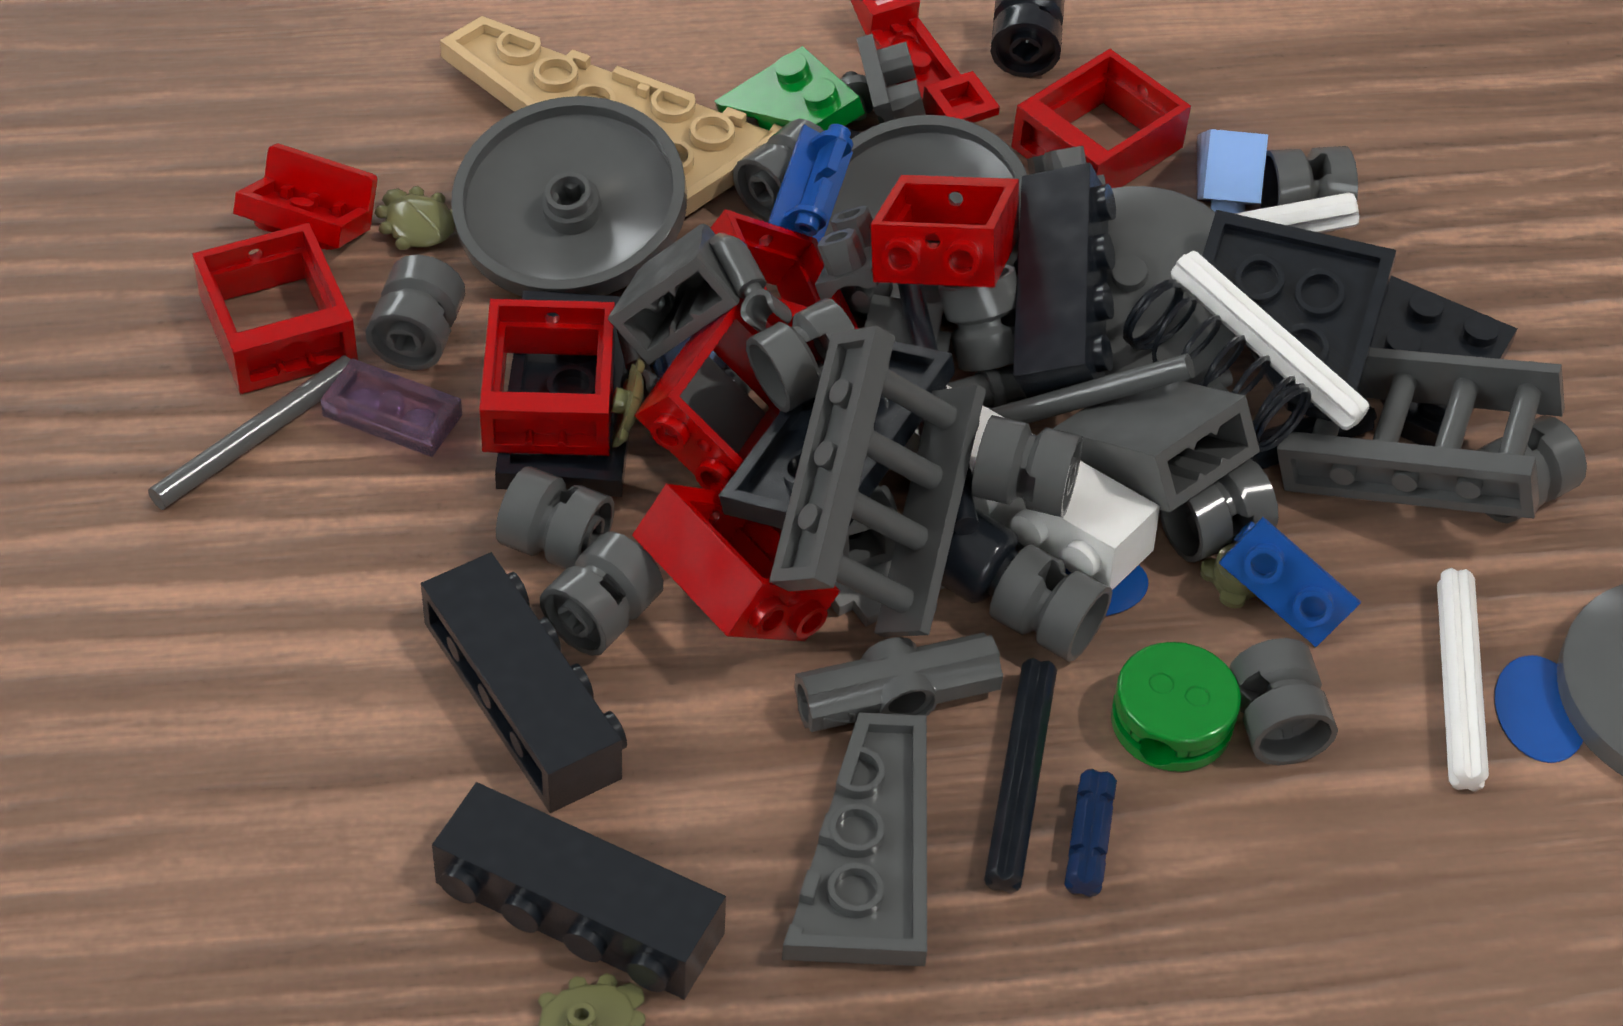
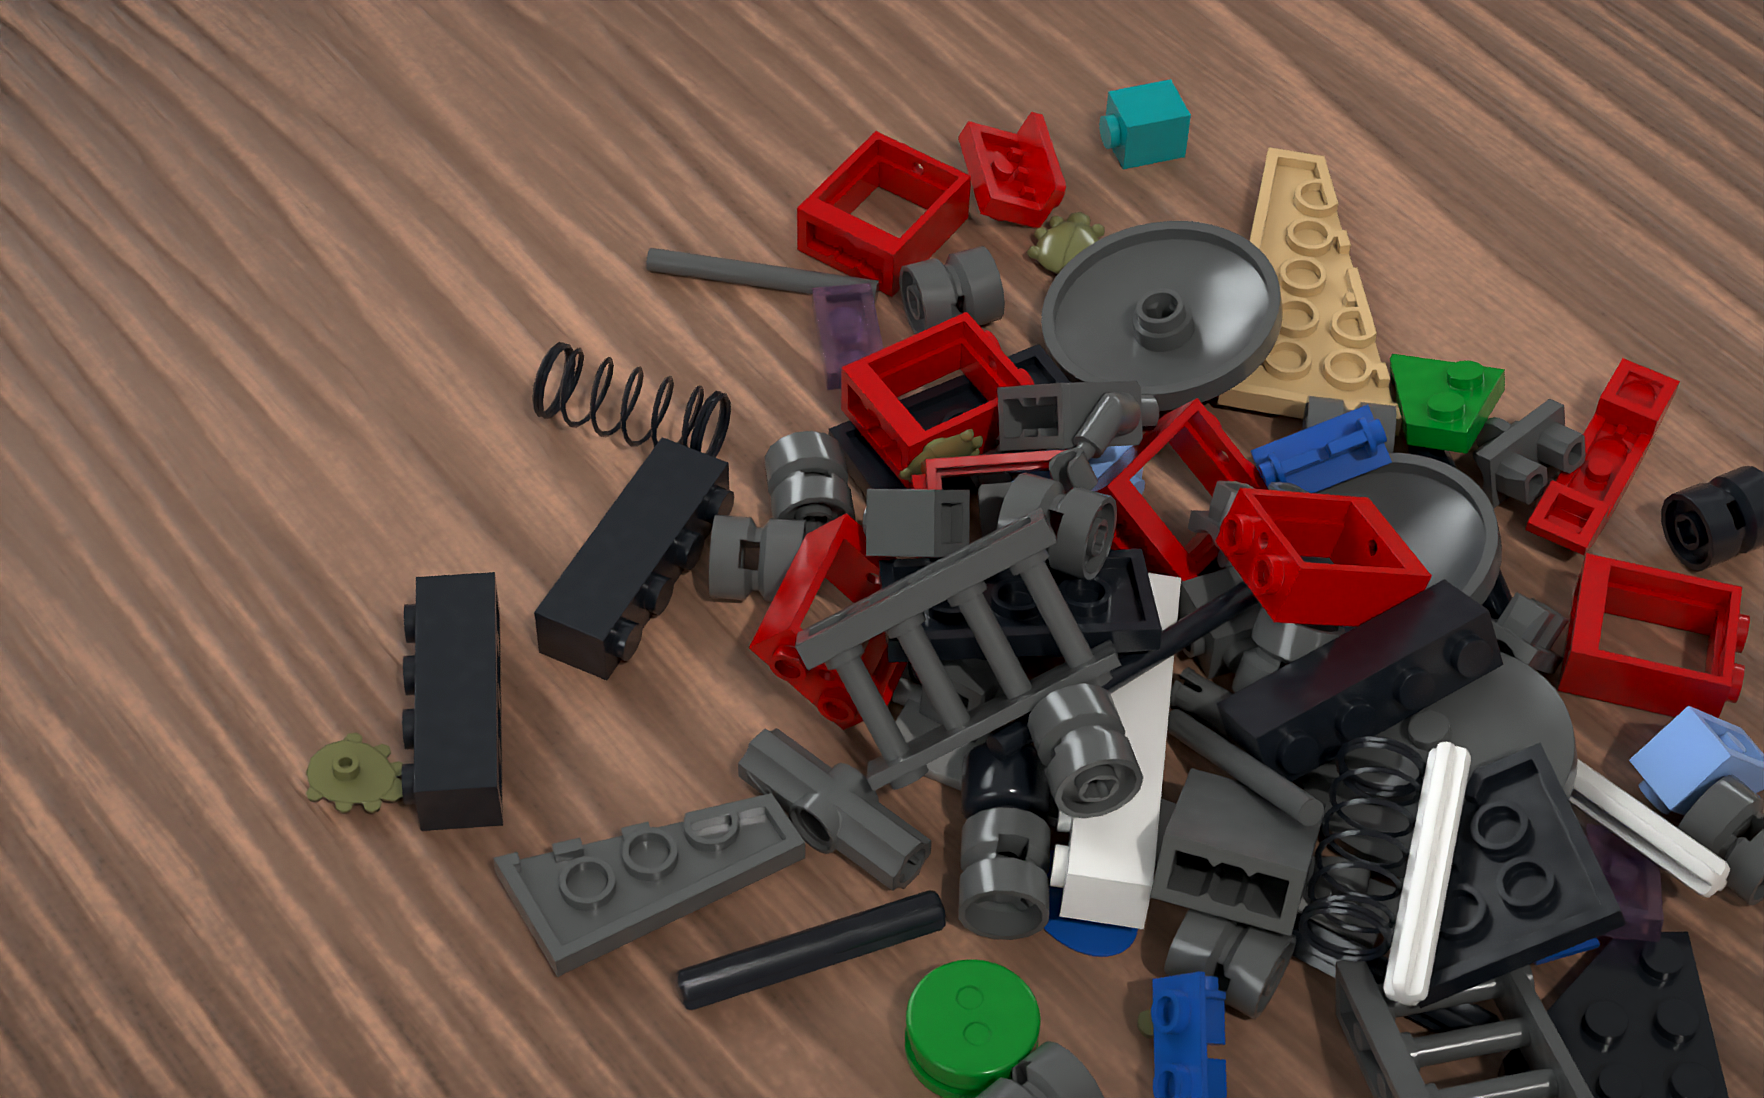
camera: 60 degrees right, 0 degrees up
dark blue axle [1064,769,1117,897] -> none
none -> black piece [532,342,731,458]
none -> dark grey brick [863,489,970,557]
none -> teal brick [1099,79,1191,170]

